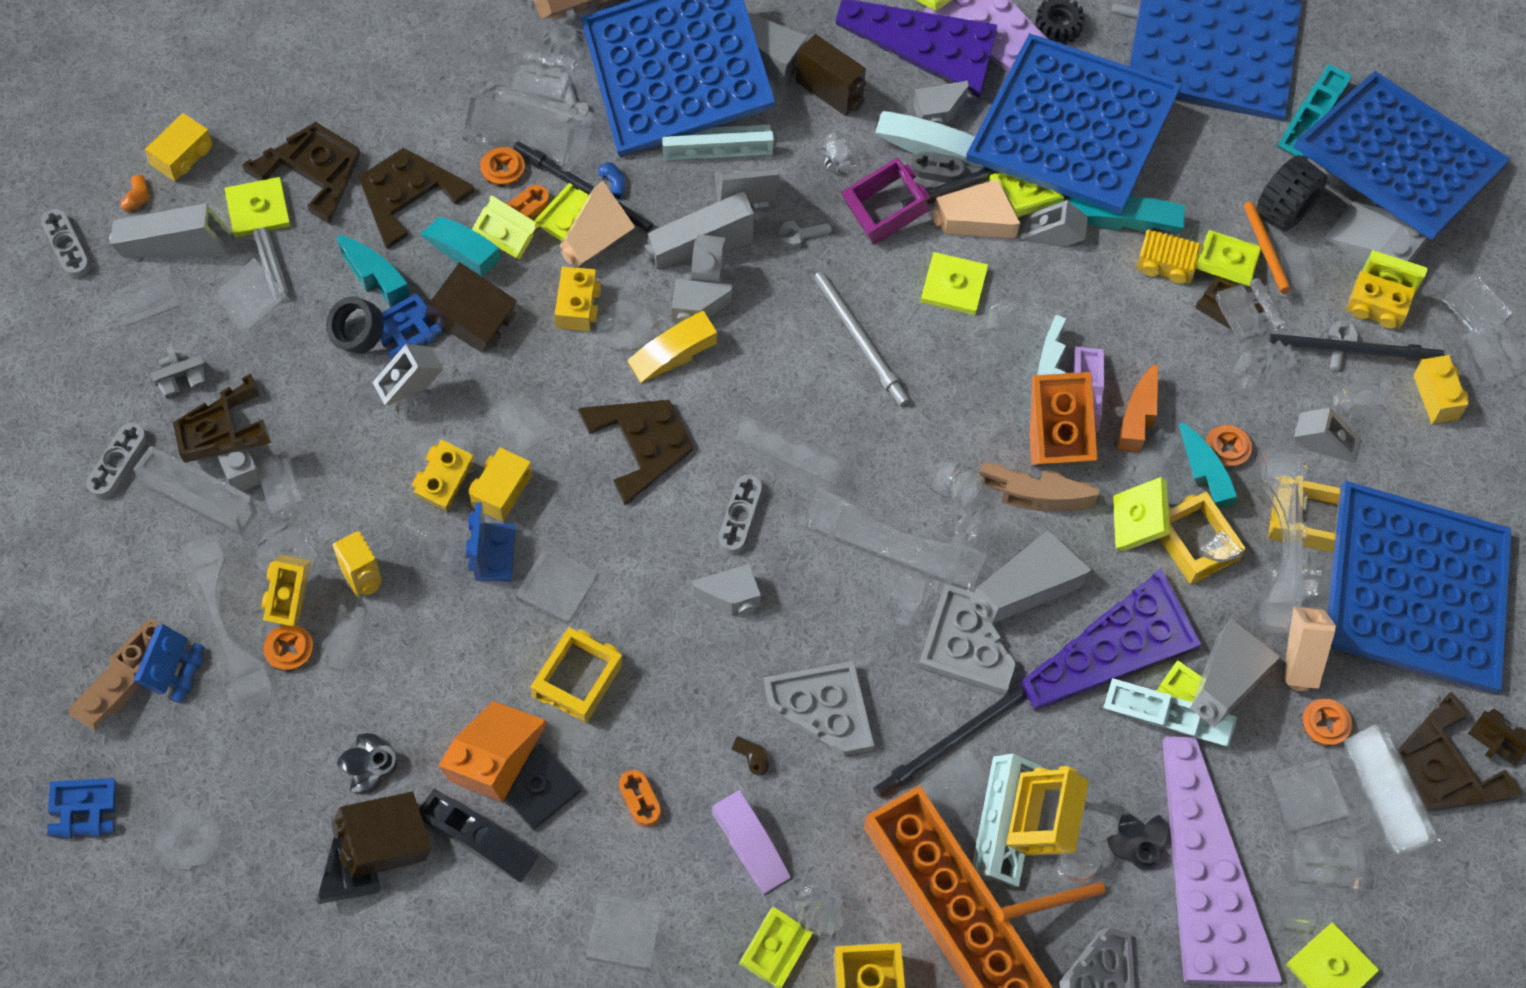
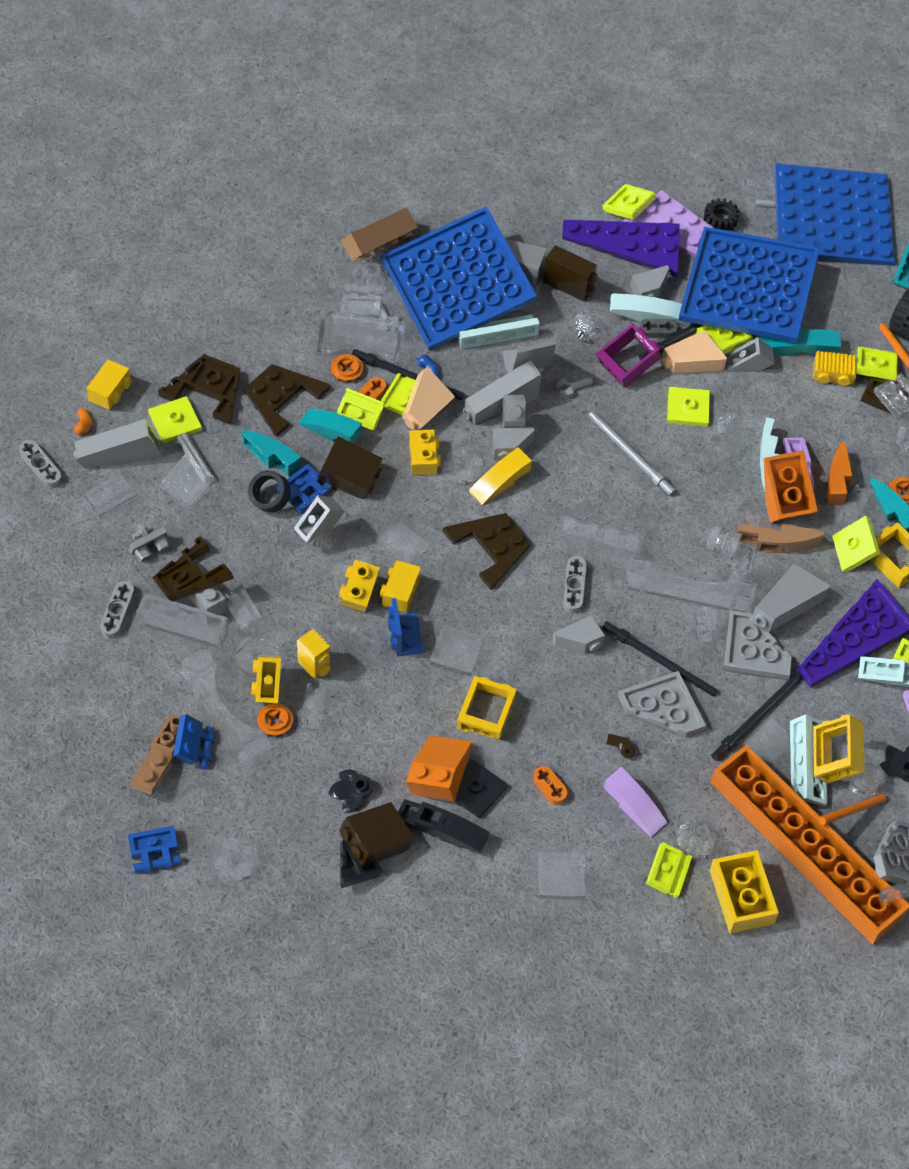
camera: 10 degrees left, 5 degrees down
none -> black bar [602,621,718,697]

